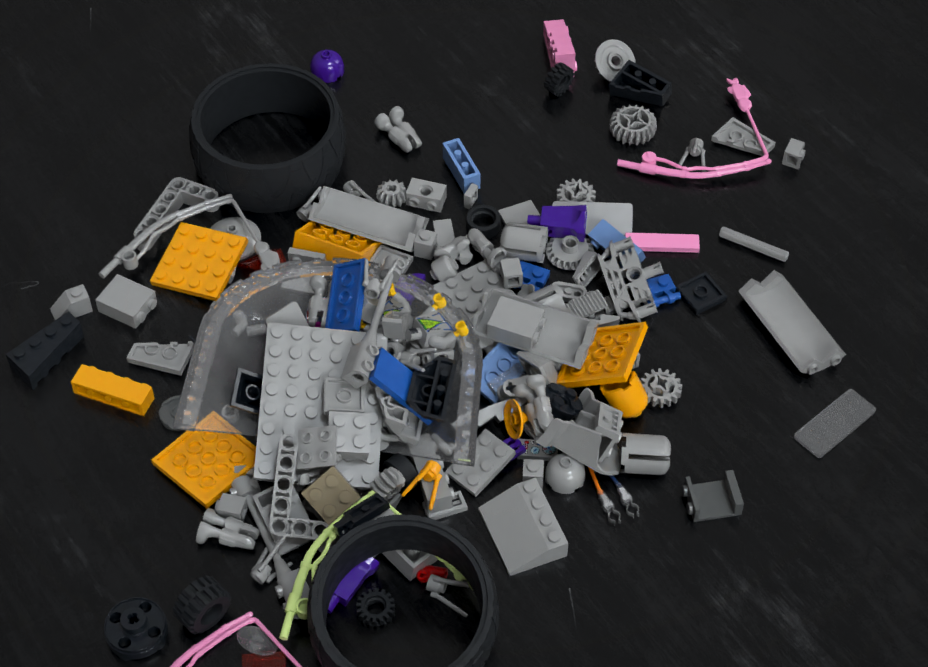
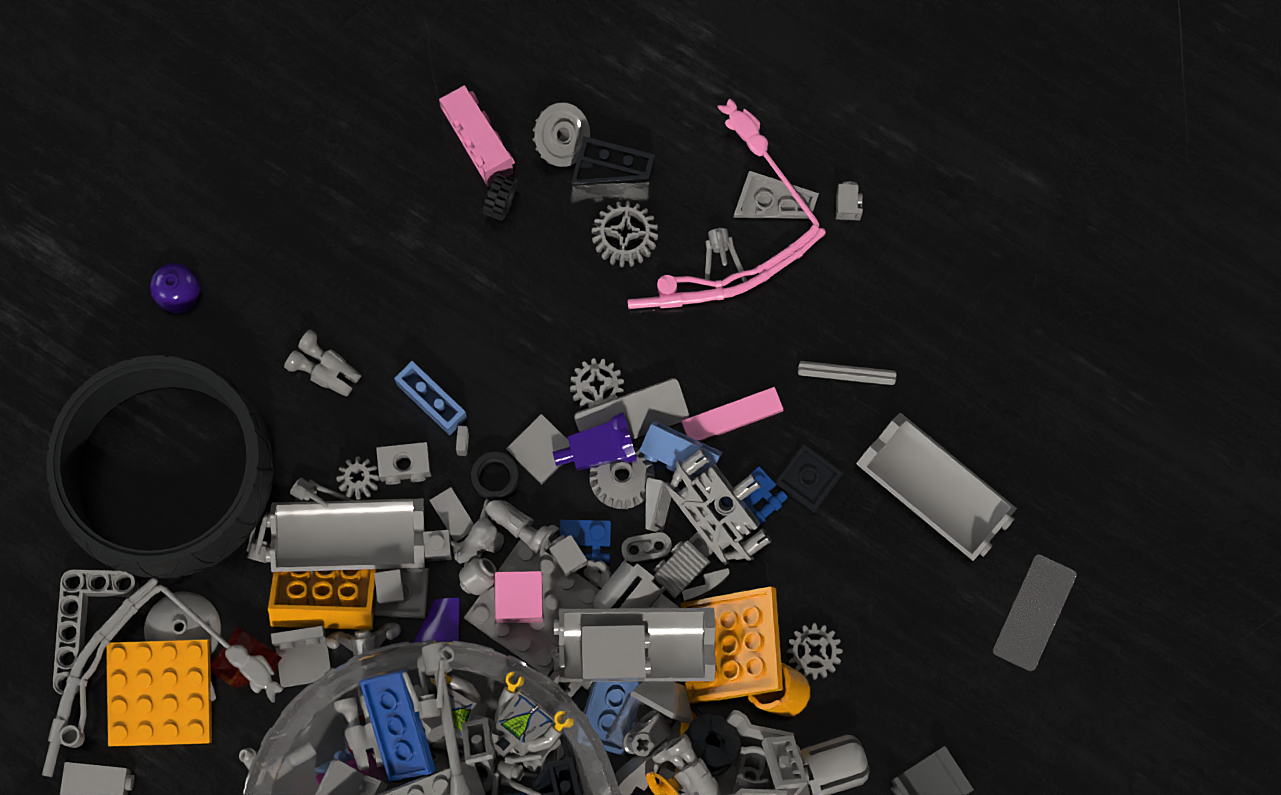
camera: 25 degrees left, 25 degrees up
light grey cylinder [500,222,548,263] -> none
none -> light grey panel [374,569,406,604]
none -> bright pink piece [495,571,543,623]

